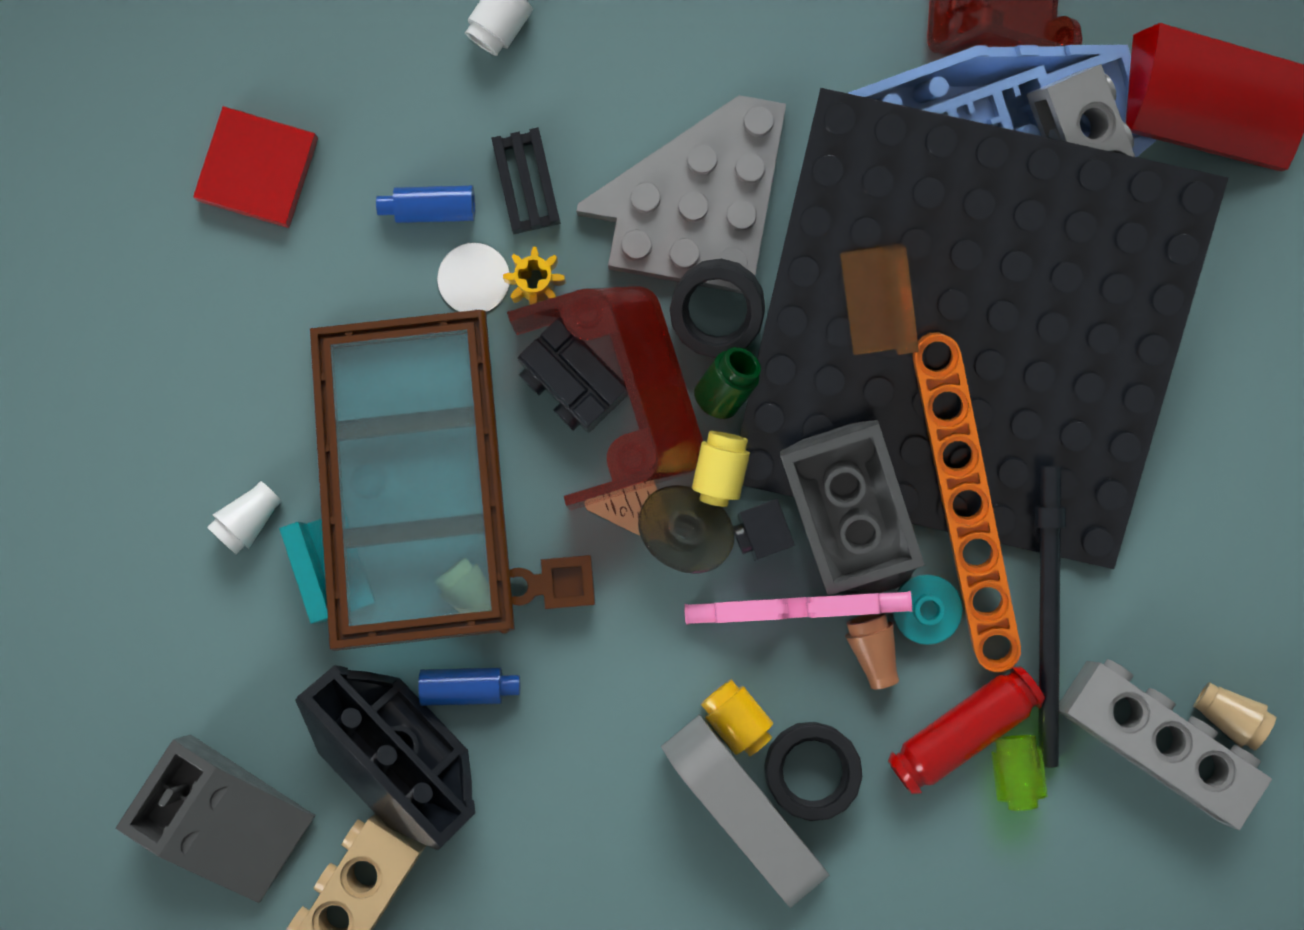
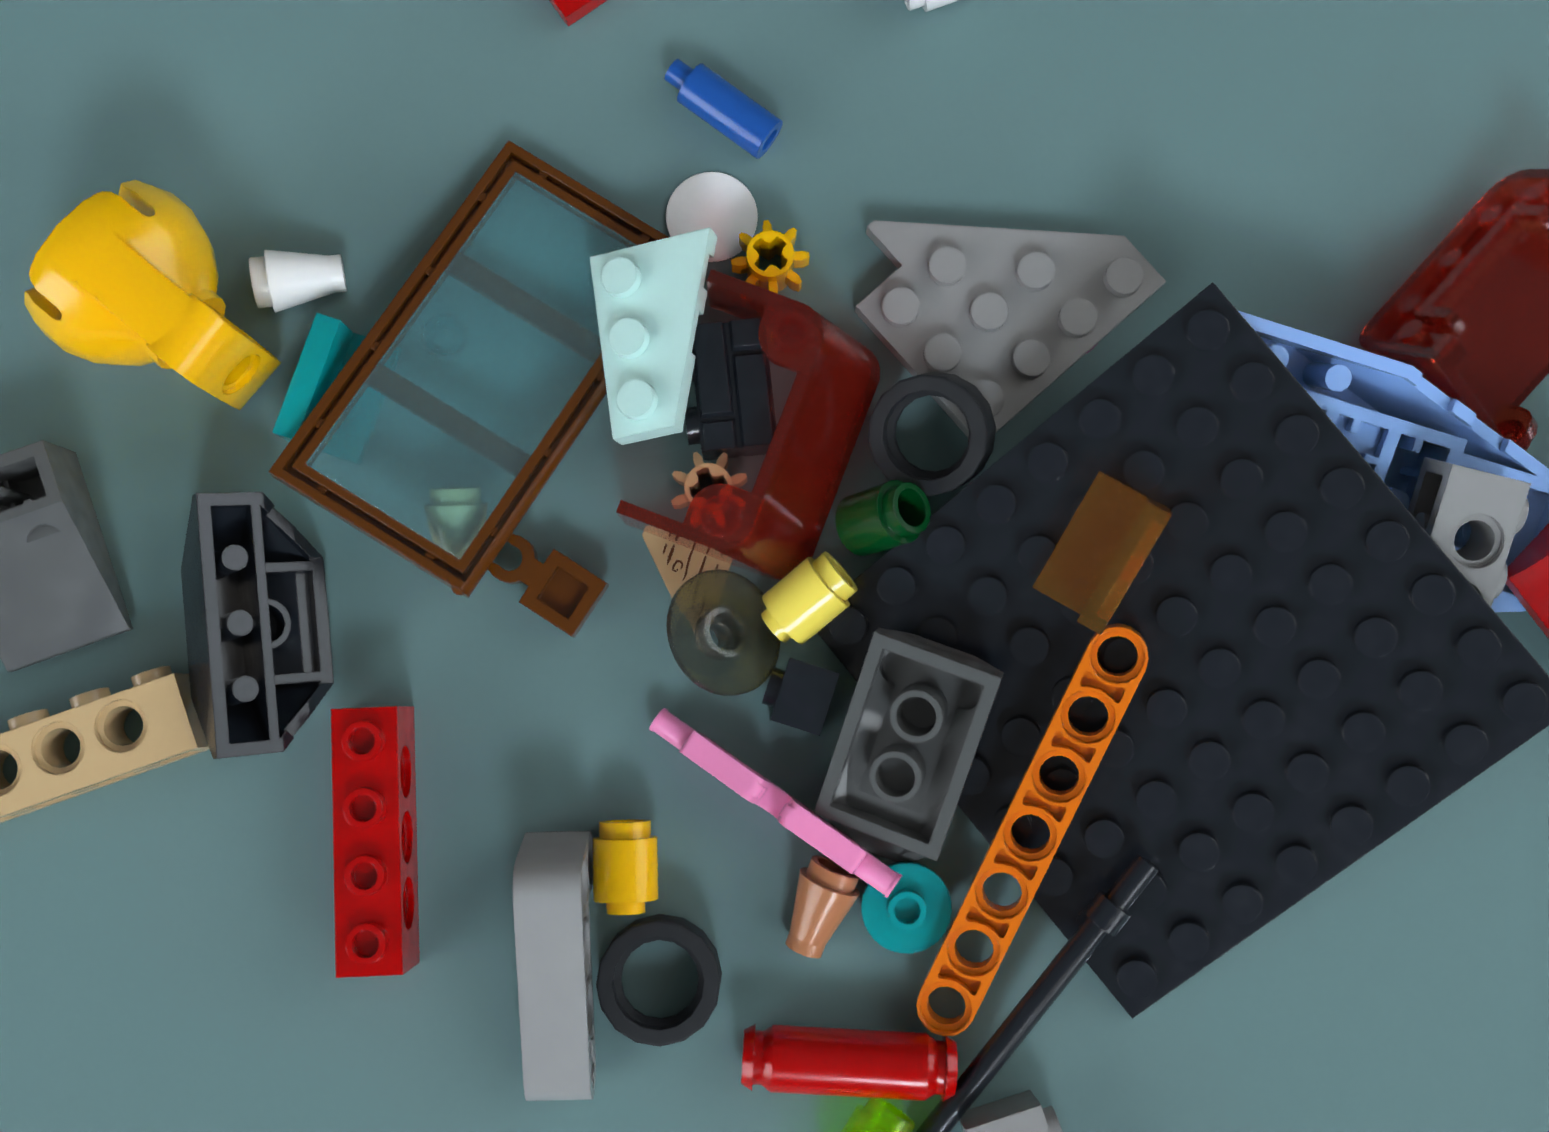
camera: 35 degrees right, 0 degrees up
blue cylinder [418,667,521,706] -> none
black tile [491,127,561,234] -> none
none -> yellow piece [24,180,281,410]
none -> red brick [331,706,420,978]
none -> light aqua wing [590,227,717,445]
none -> tan gear [671,452,747,530]

